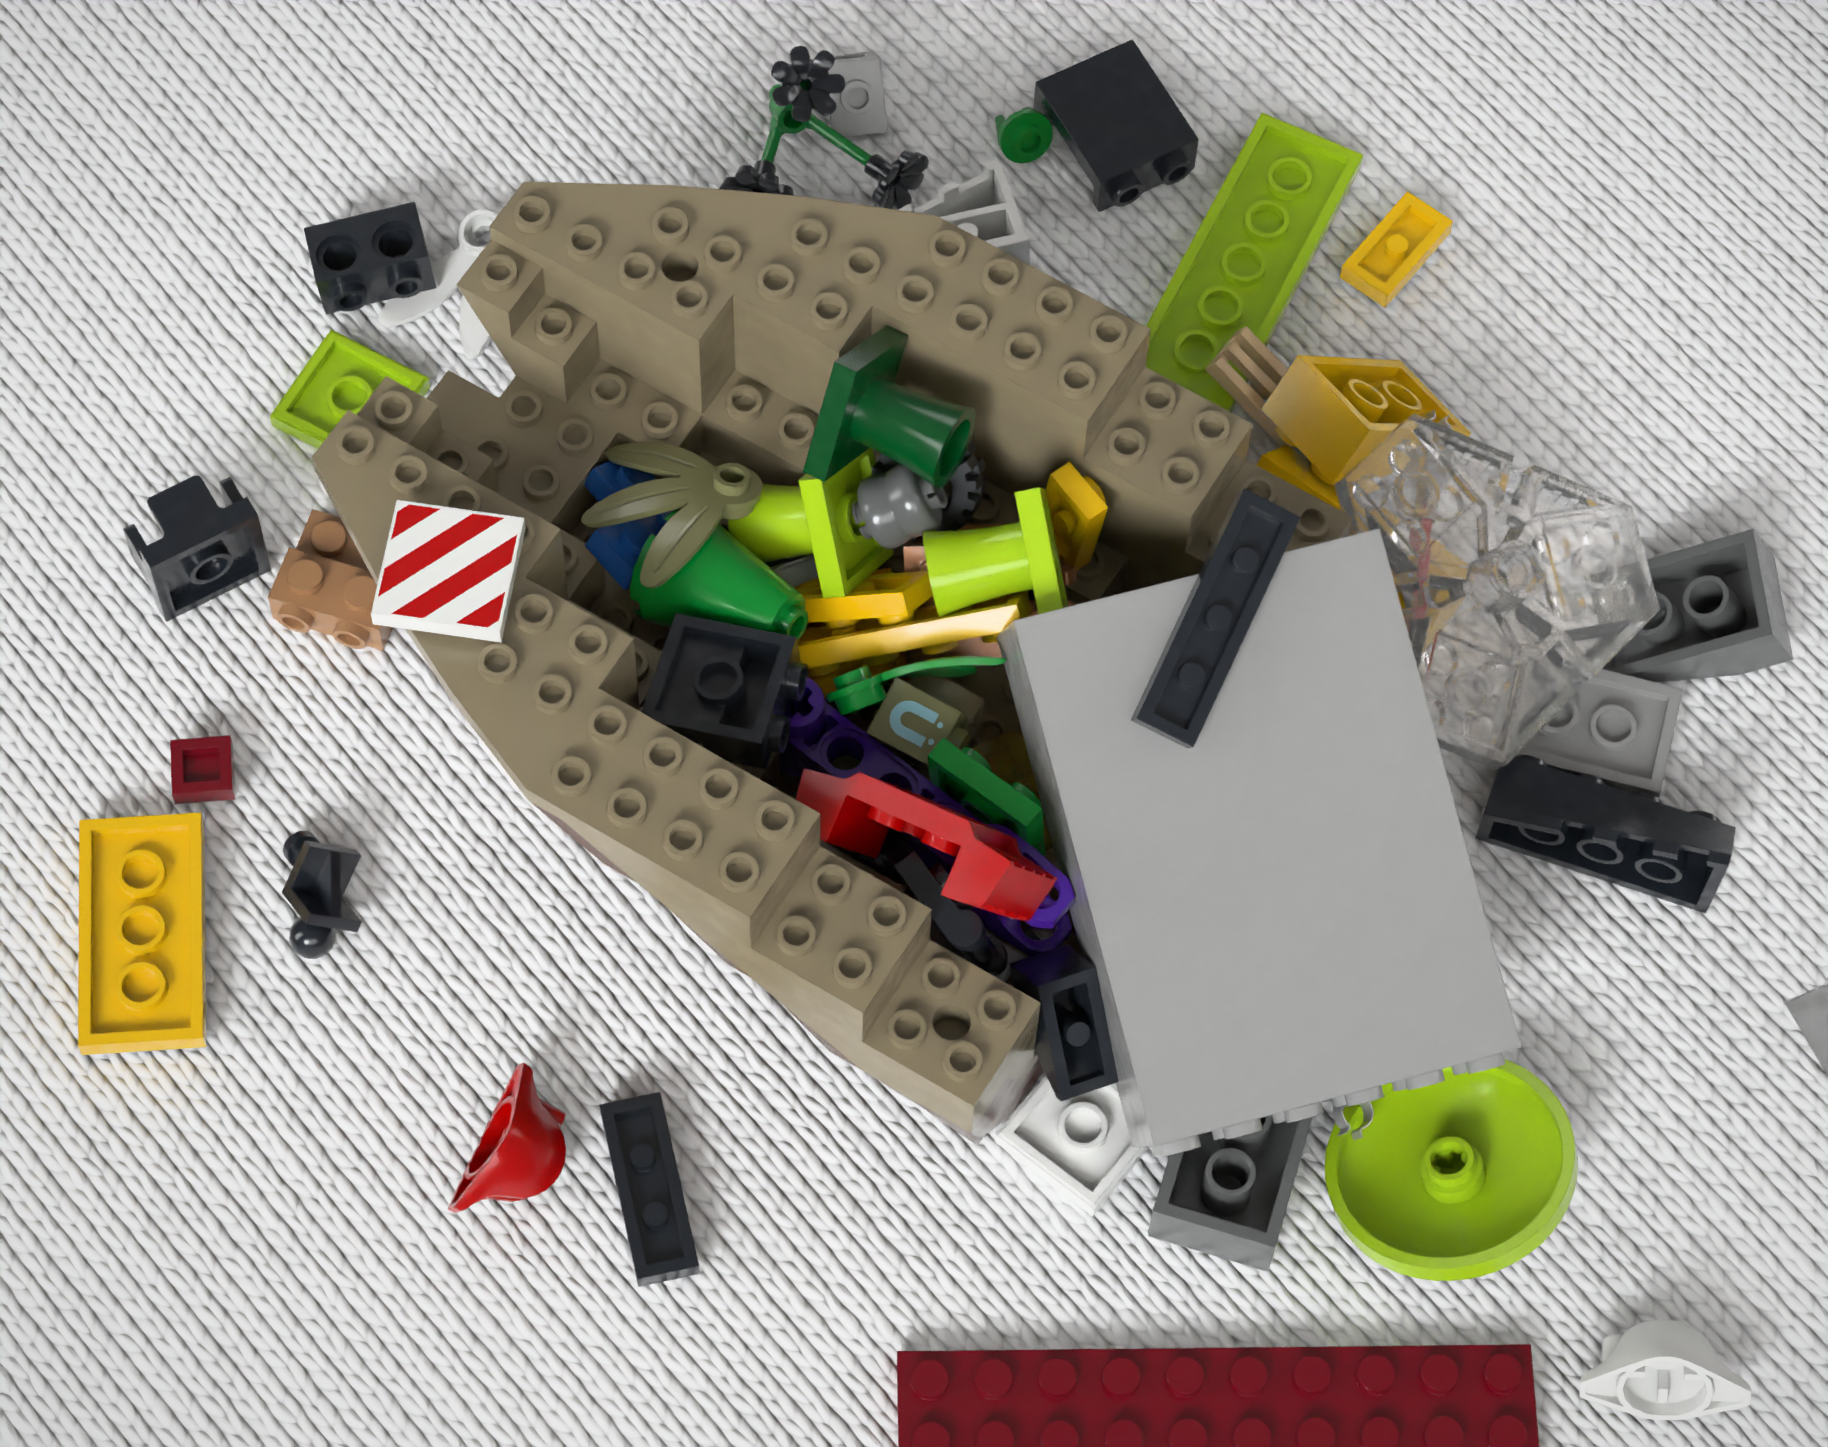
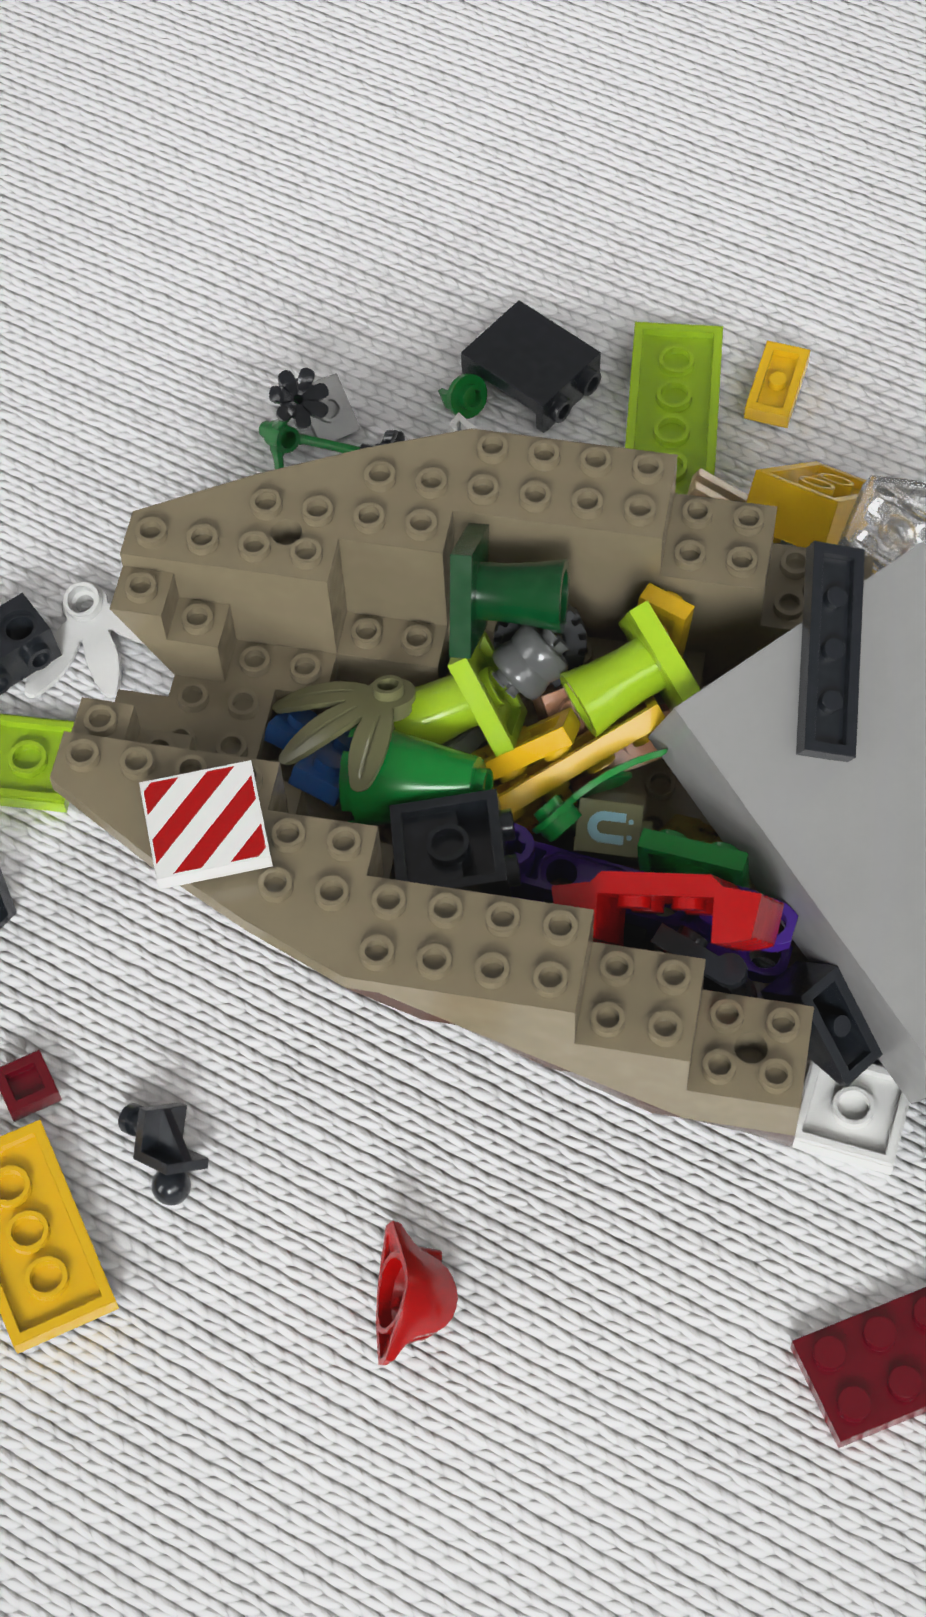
camera: 15 degrees left, 5 degrees down
medium nougat plate [268,509,393,651] -> none
black plate [599,1092,700,1287] -> none

